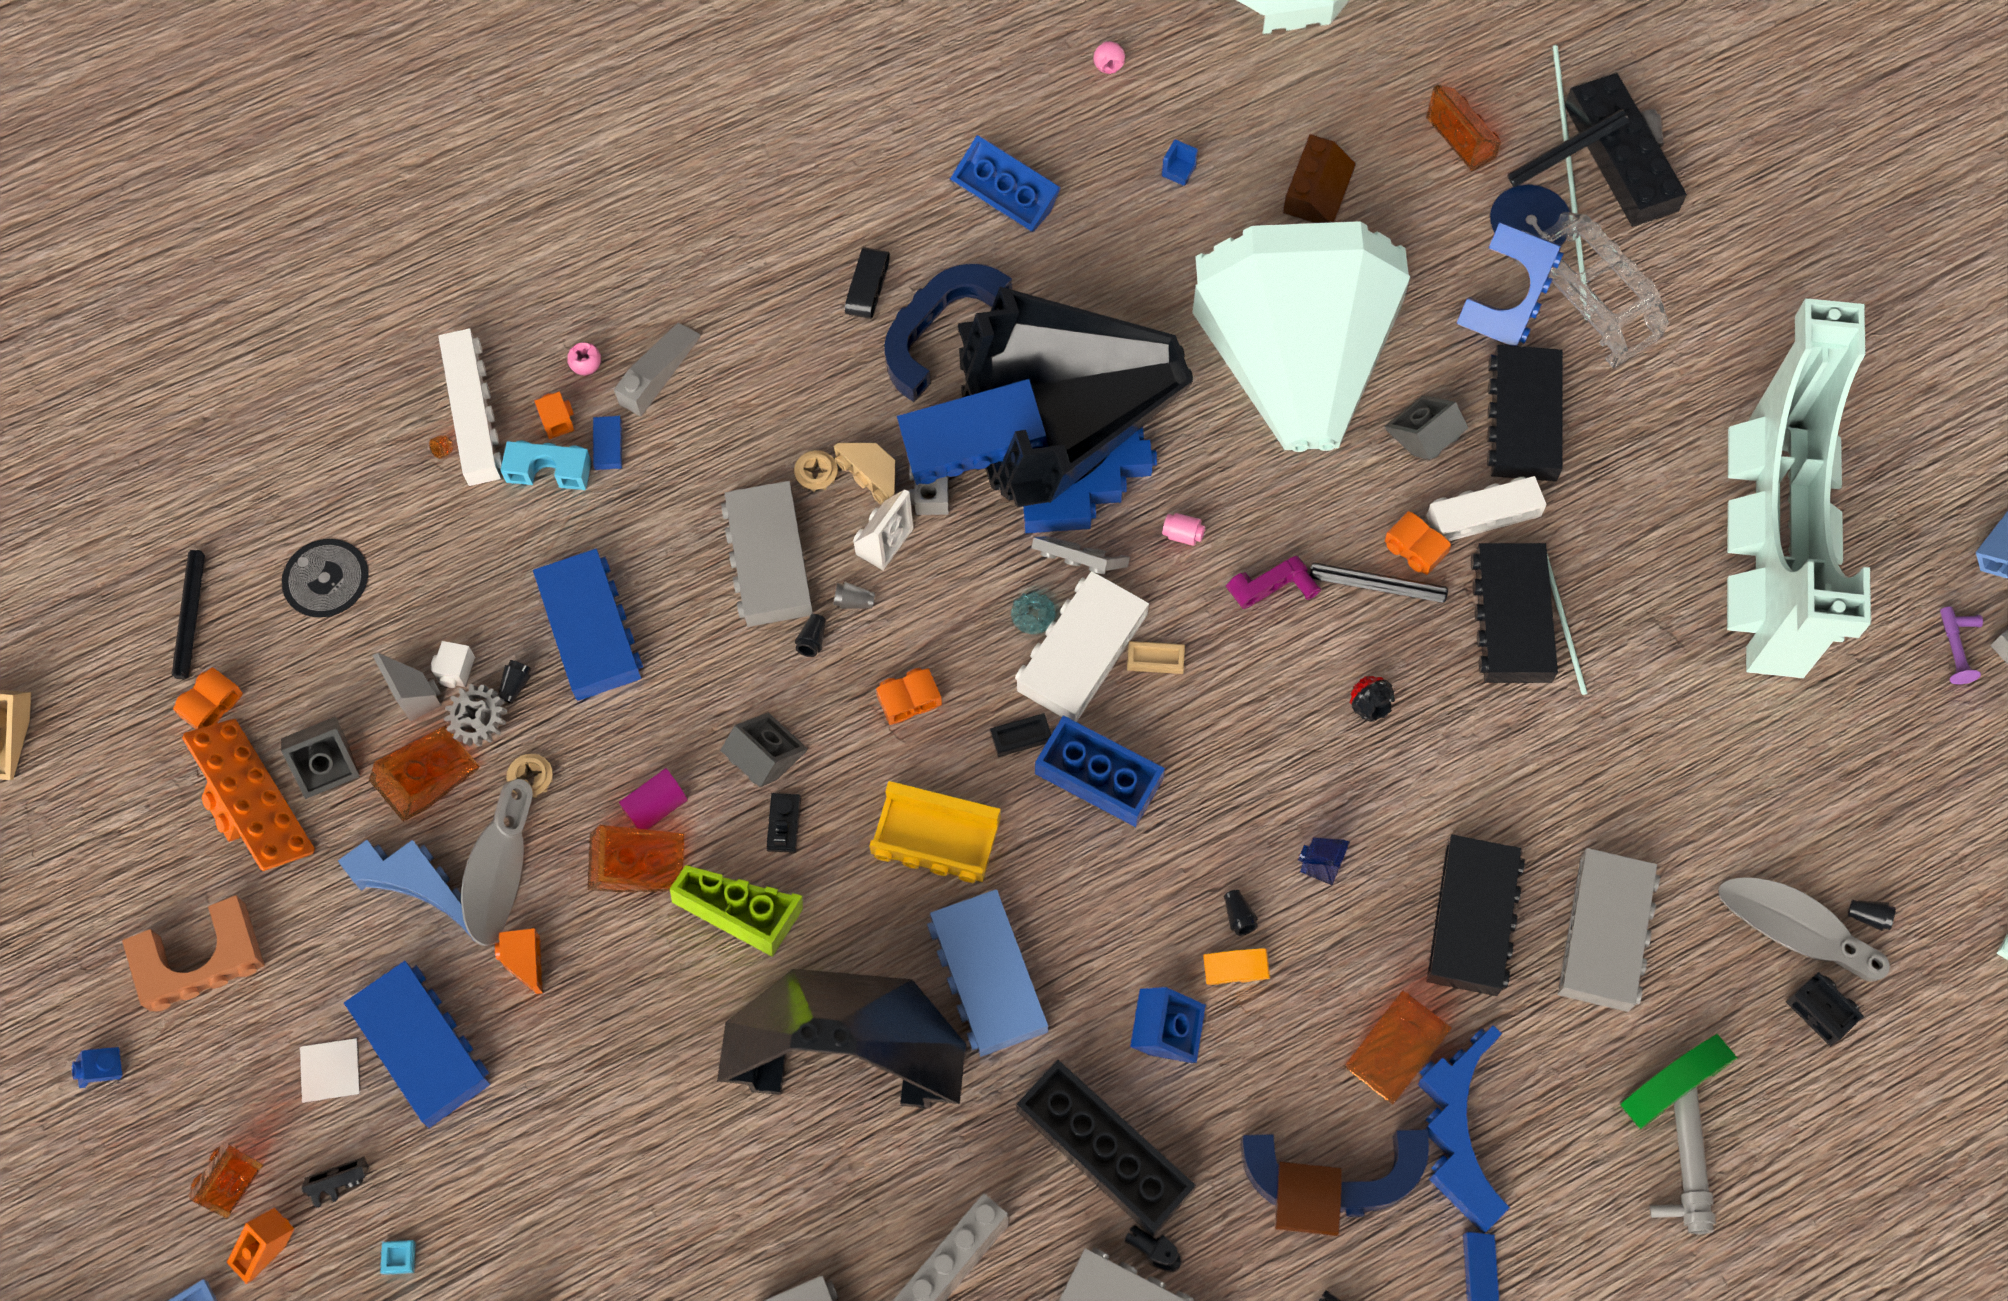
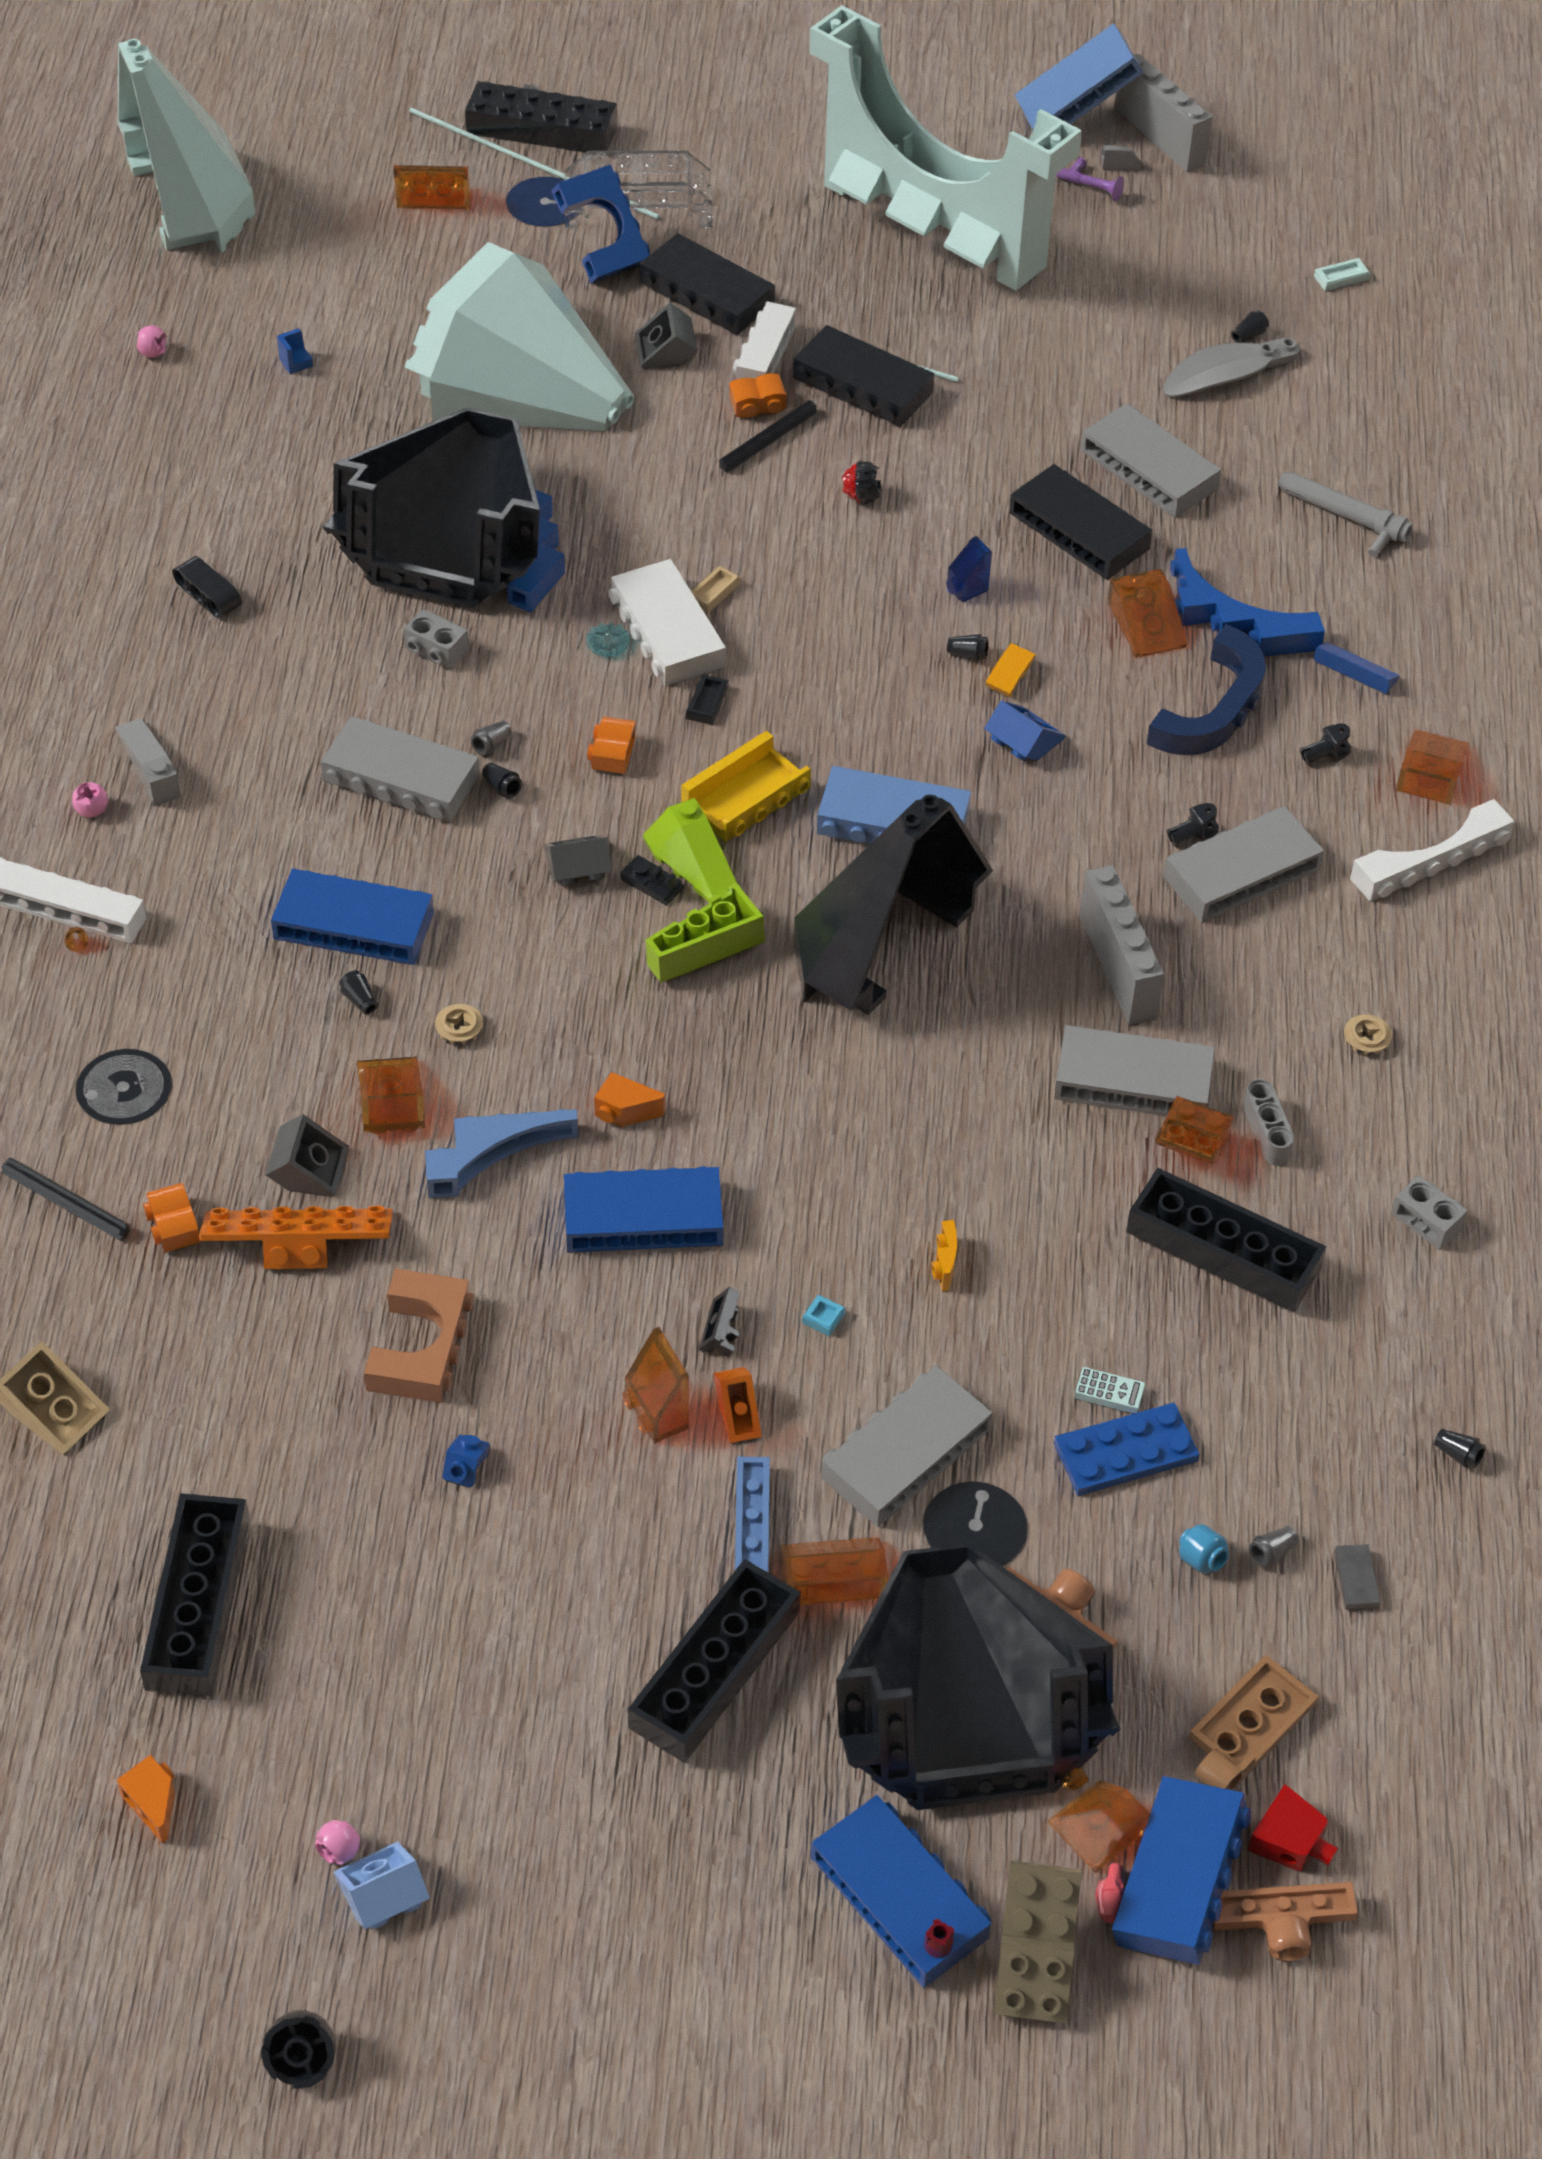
camera: 60 degrees left, 15 degrees down
white sticker [300,1038,359,1103] -> none
light grey slope [372,653,441,721] -> none
white brick [431,641,475,688] -> none
light grey gear [444,684,508,747] -> none
light grey plant [461,779,533,946] -> none
medium azure arch [501,440,592,490] -> none
orange brick [534,392,575,440] -> none
clear orange slope [587,825,684,892] -> none
blue tile [593,416,622,470] -> none
magenta brick [619,768,687,834] -> none
tan gear [794,450,838,492] -> none
tan slope [834,443,897,505] -> none
white slope [853,489,914,570] -> none
dark blue arch [884,264,1012,402] -> none
blue brick [897,379,1048,485] -> none
blue slope [950,135,1061,232] -> none
black brick [1016,1060,1196,1237] -> none
light grey wing [1031,536,1130,574] -> none
blue brick [1035,715,1165,827] -> none
bright pink brick [1162,513,1205,546] -> none
magenta beam [1226,555,1321,609] -> none
reddish brown slope [1275,1161,1342,1236] -> none
reddish brown slope [1283,134,1356,223] -> none
black axle [1507,109,1629,187] -> none
green slope [1620,1034,1738,1130] -> none
black hinge [1786,972,1865,1047] -> none
none -> lime wedge [643,798,736,902]

